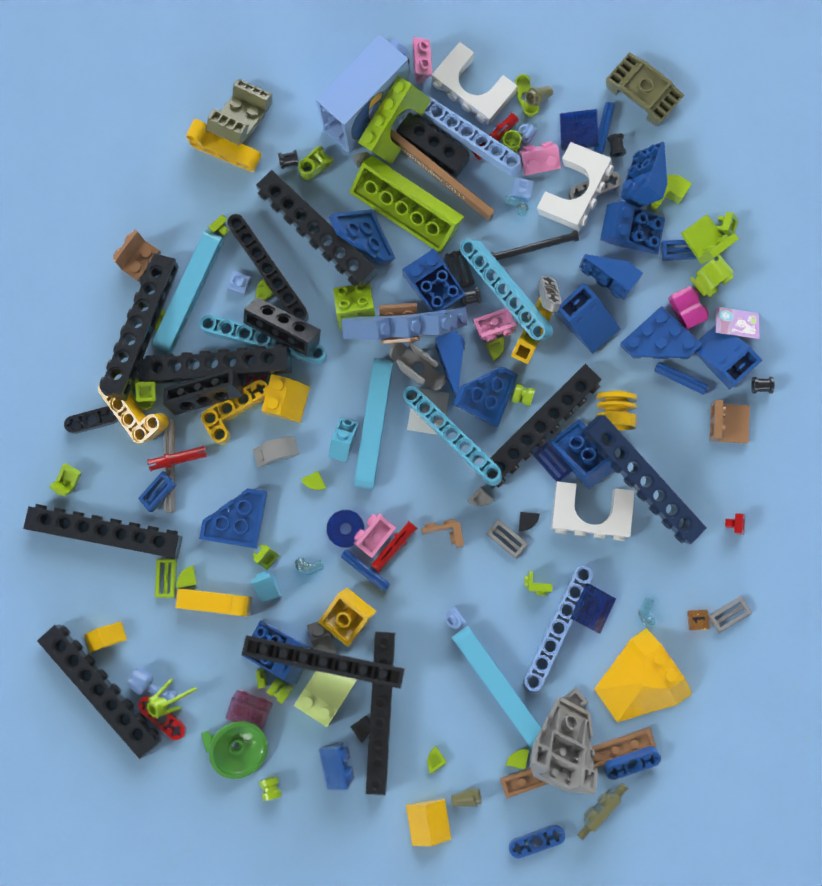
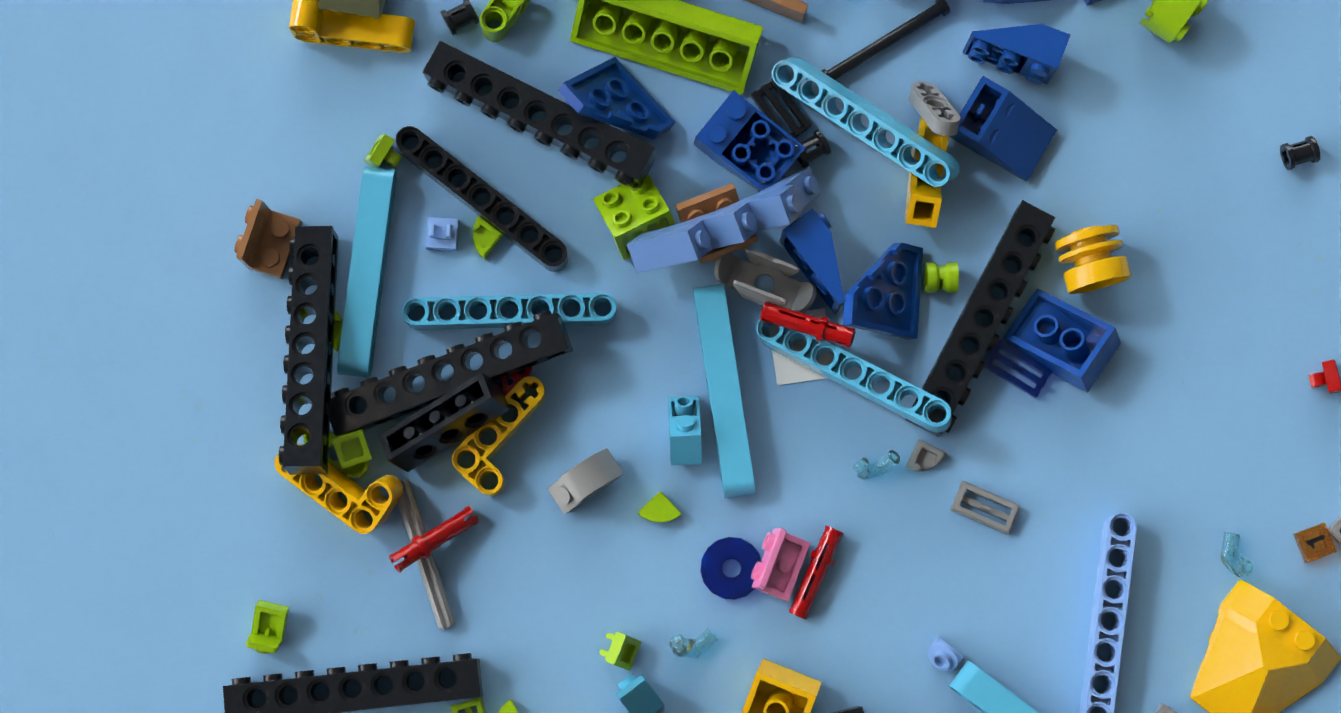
camera: 25 degrees left, 0 degrees up
black beam [64,406,119,434] -> none
blue tile [138,471,177,512] -> none
blue plate [199,488,267,549] -> none
black brick [243,297,321,356] -> none
yellow slope [261,374,310,423] -> none
blue axle [341,549,390,591] -> none
medium nougat bracket [421,519,464,549] -> none
bright pink bracket [473,308,517,342] -> none
lime tile [485,336,504,362] -> none
black tile [518,512,540,532] -> none
lime bracket [524,571,553,596] -> none
white arch [551,481,635,541] -> none
clear blue tile [570,583,616,634] -> none
dark blue brick [582,415,707,544] -> none
blue plate [620,306,702,359] -> none
blue axle [654,362,709,395] -> none
dark pink brick [668,285,709,330] -> none
blue slope [695,325,763,390] -> none
medium nougat bracket [709,400,750,444] -> none
sticker [716,307,760,339] -> none
none -> red pin [760,302,856,348]
none -> clear light blue arm [853,450,901,480]

